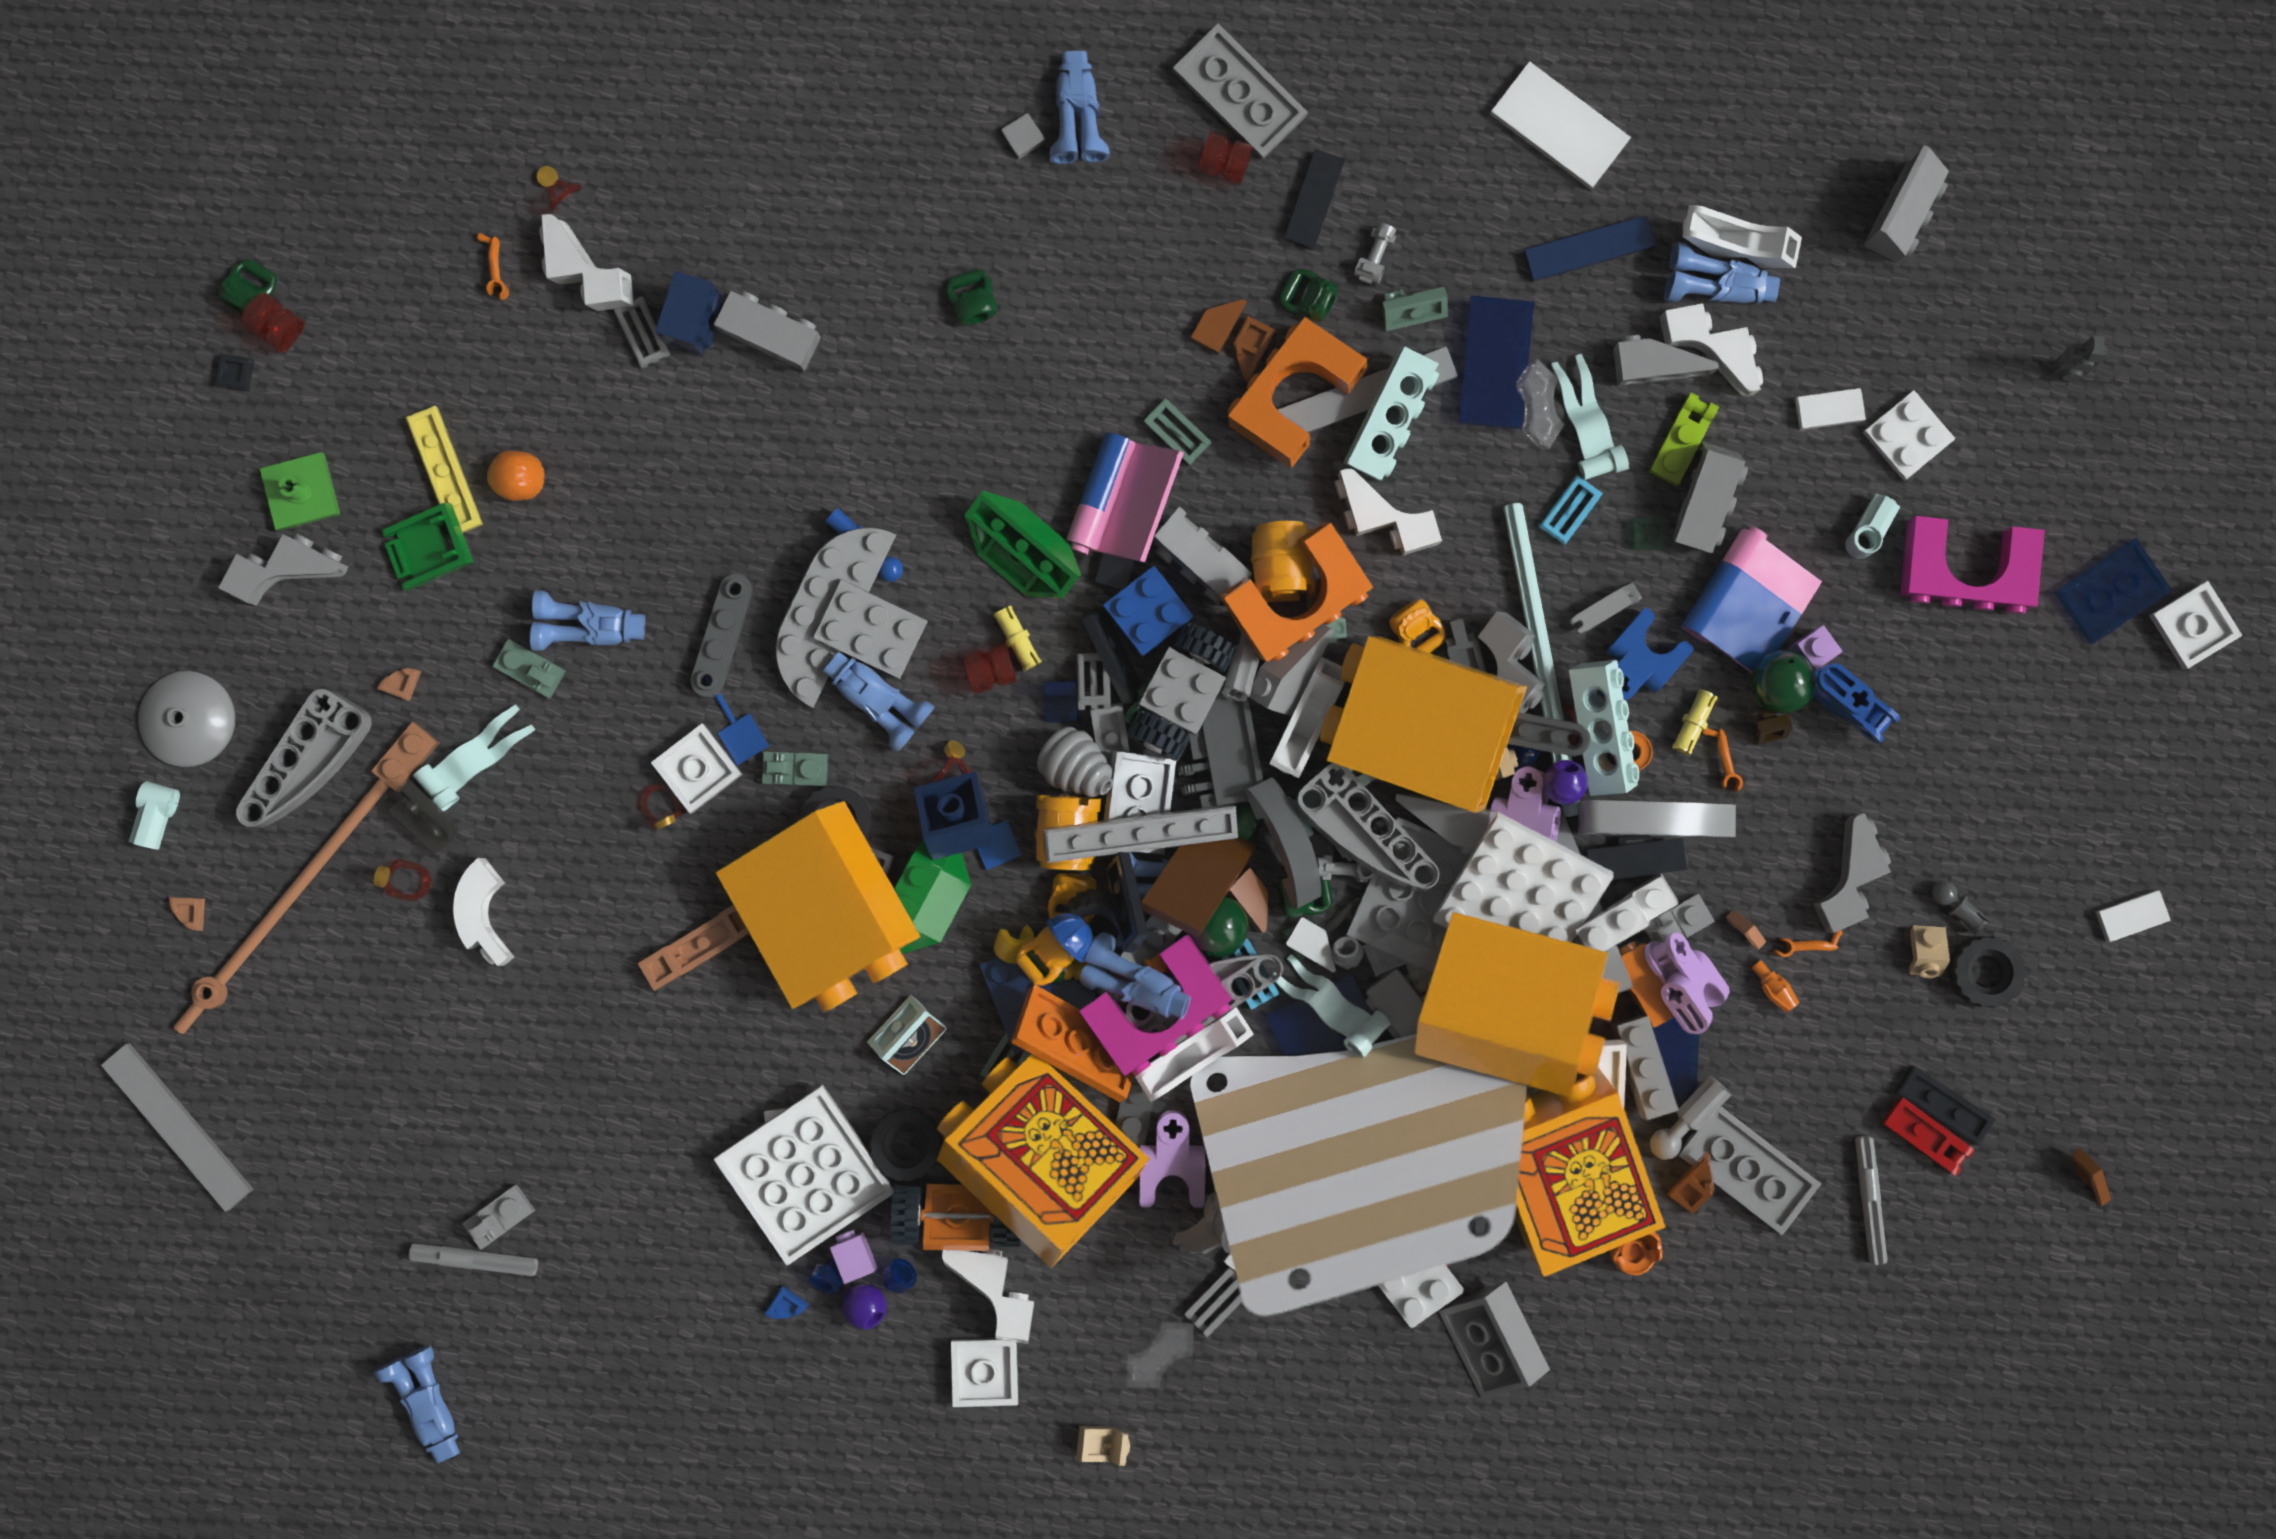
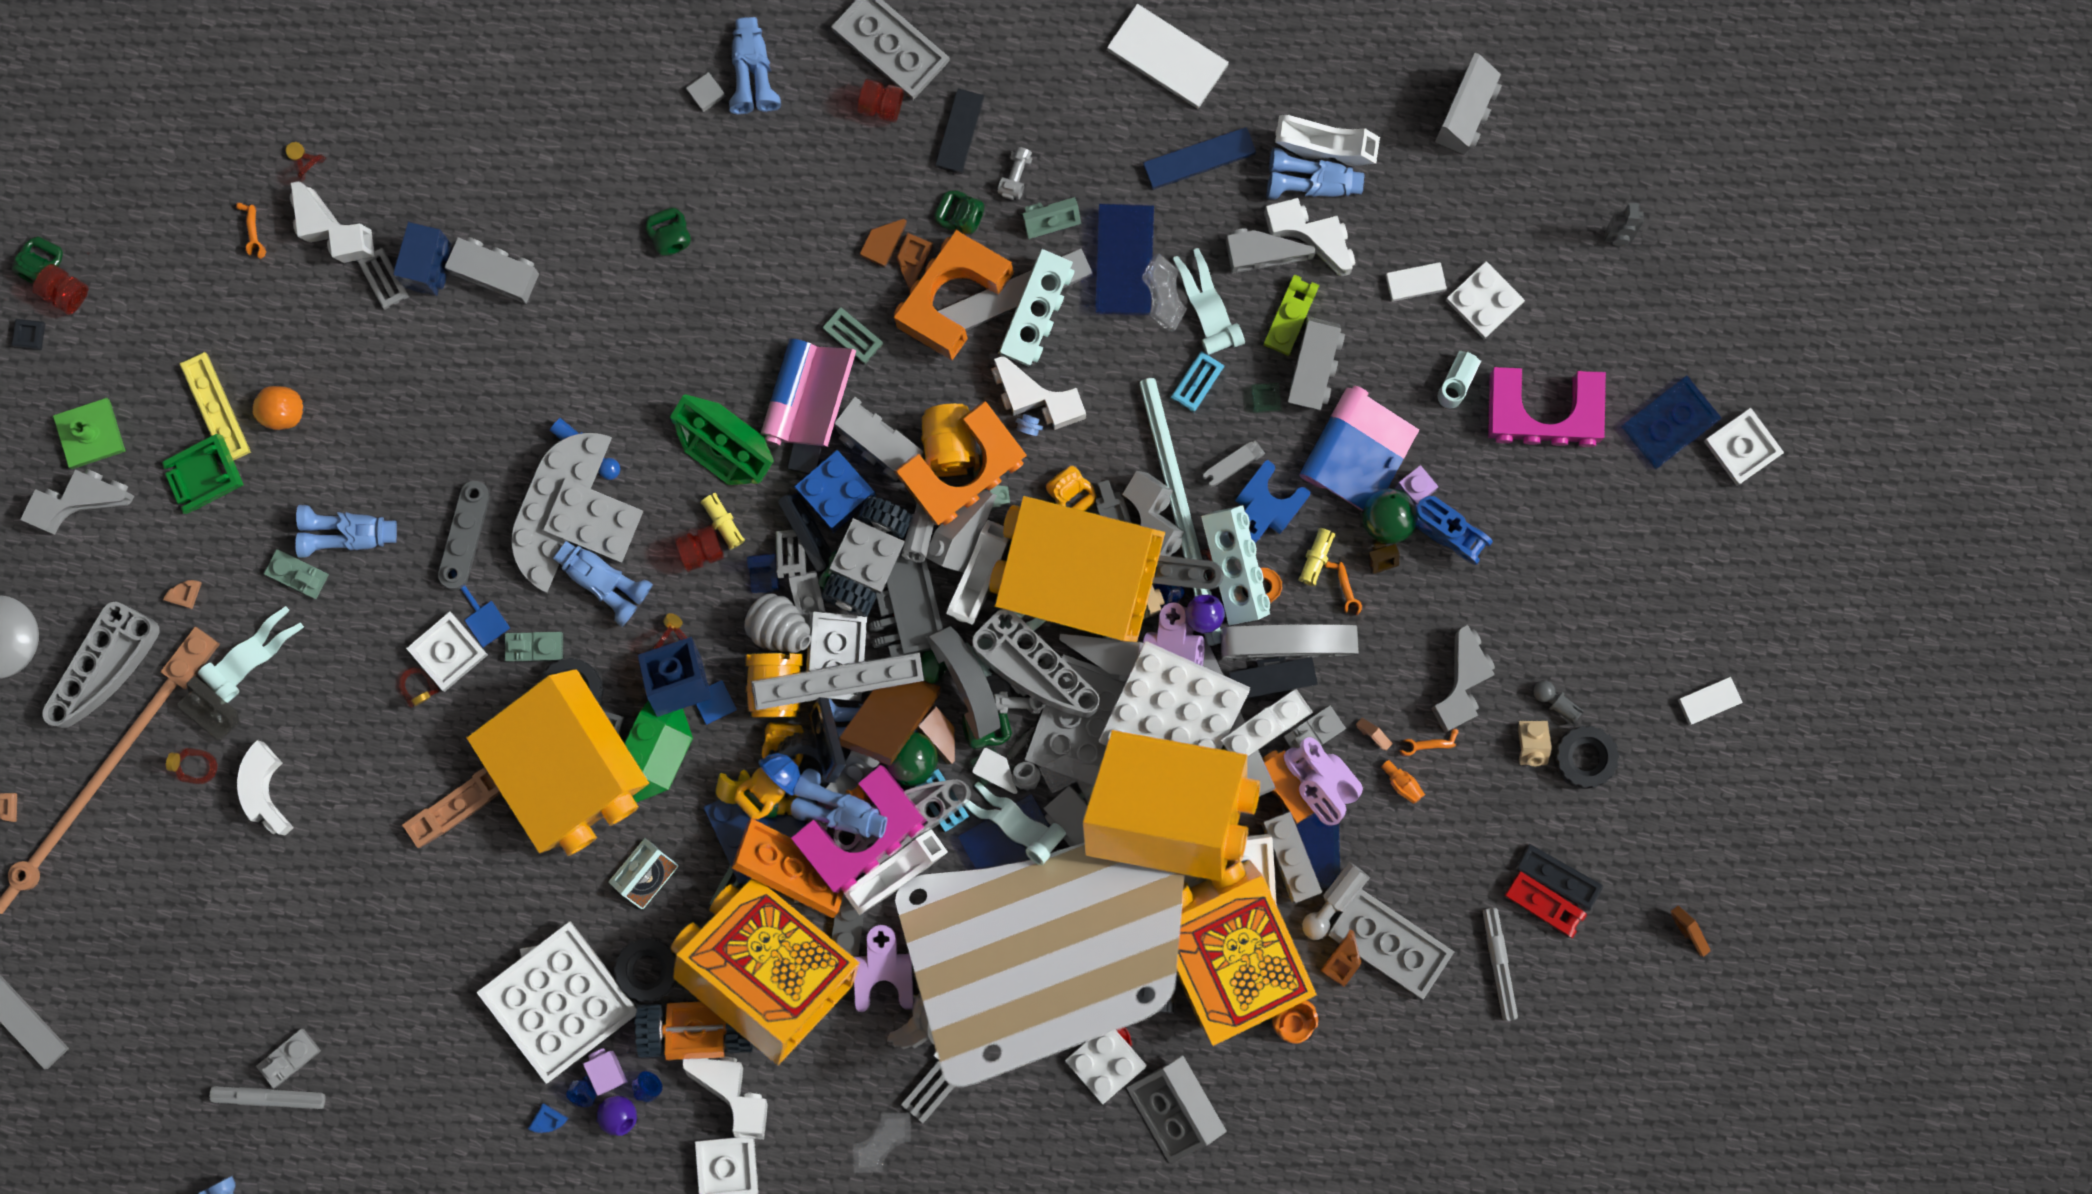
camera: 10 degrees left, 5 degrees down
none -> medium blue plate [1016,414,1043,436]

